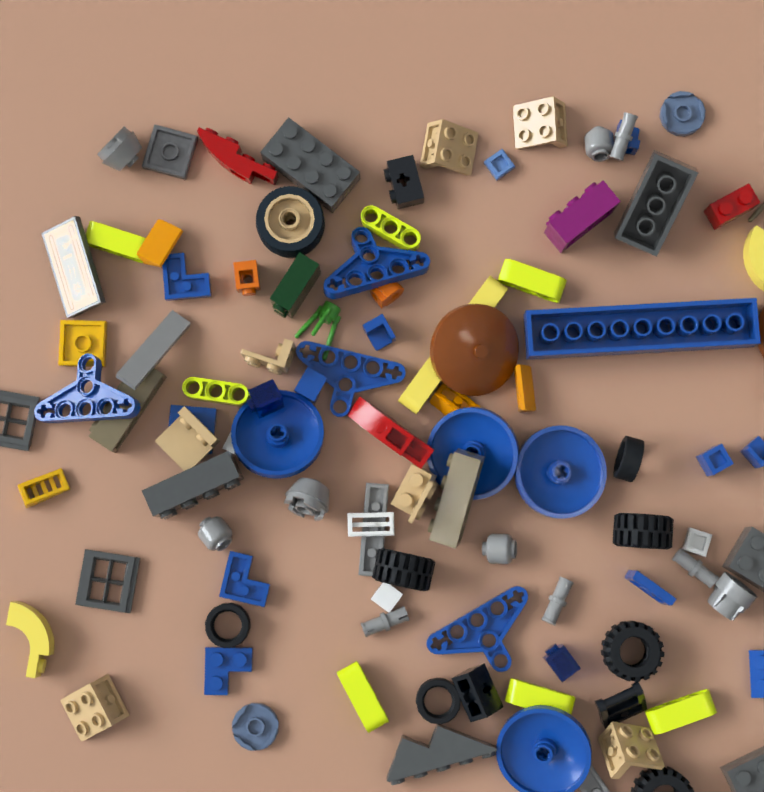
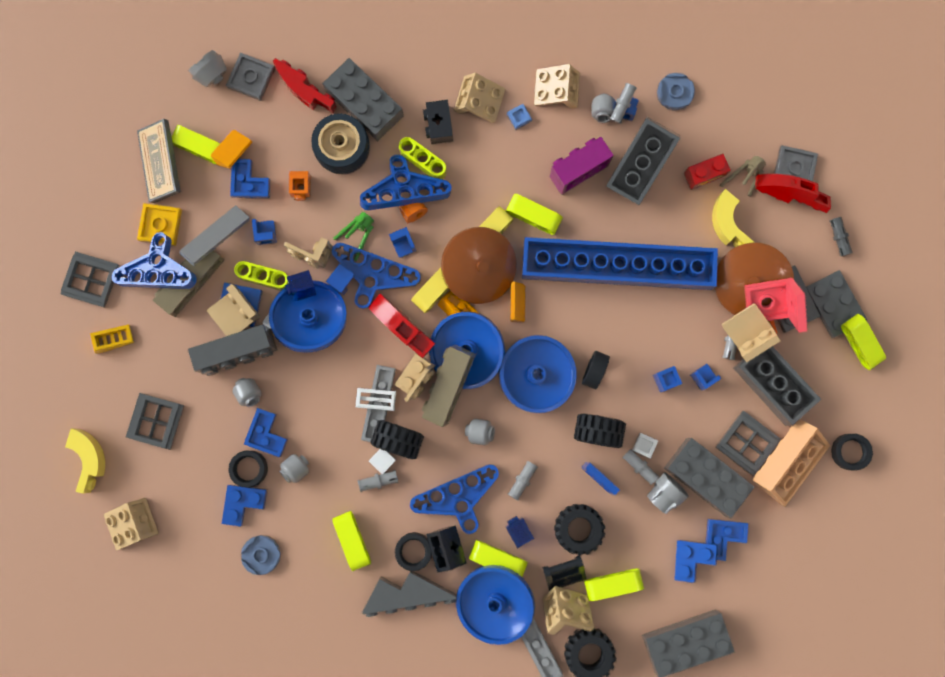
camera: 10 degrees right, 0 degrees up
dark green brick [270,252,321,318] -> none
light grey cone [284,478,329,521] -> none
none -> blue panel [252,219,277,245]
none -> light grey head [279,454,309,483]

